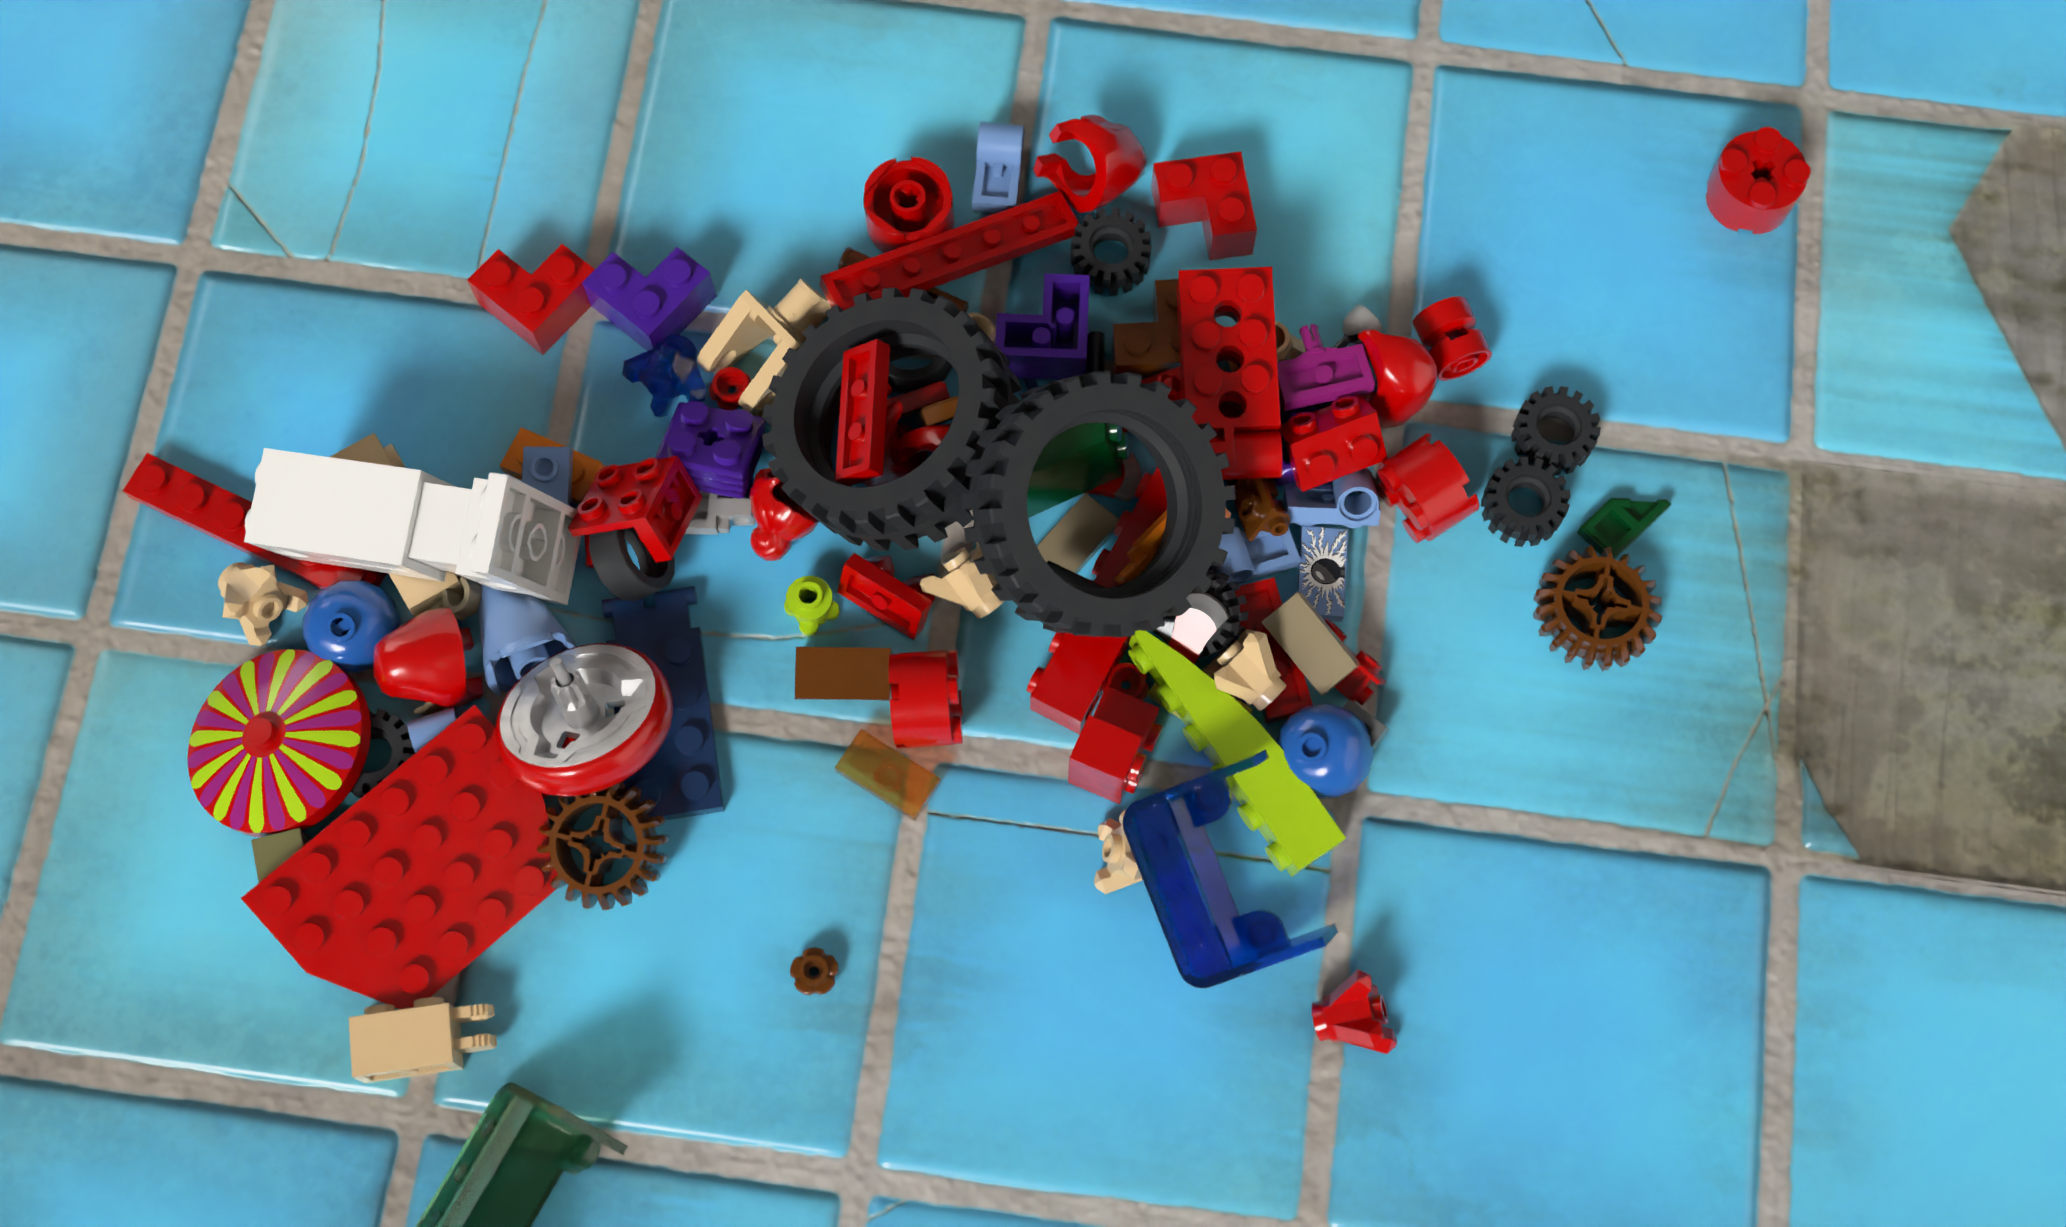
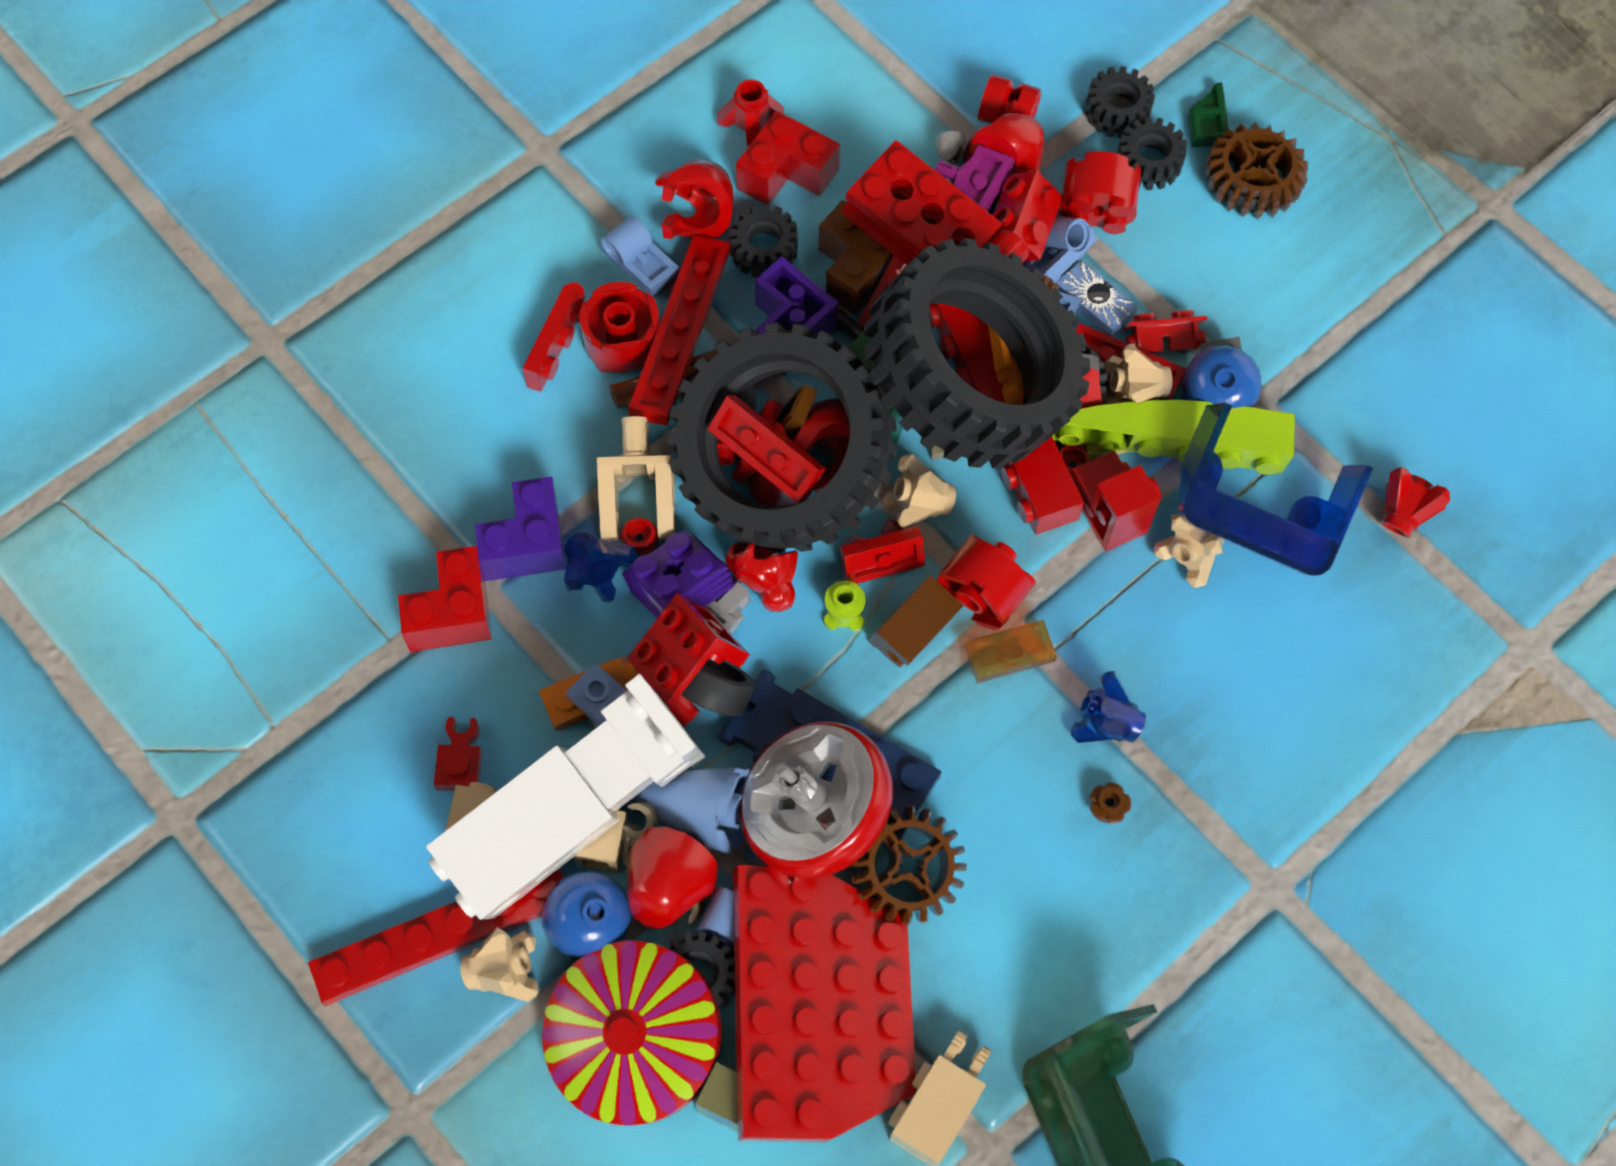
camera: 50 degrees left, 5 degrees down
dark tan tile [1262,591,1361,696] -> none
none -> red plate [433,717,483,791]
none -> red plate [522,282,586,392]
none -> red rock [717,79,784,146]
none -> clear blue rock [1070,671,1146,743]

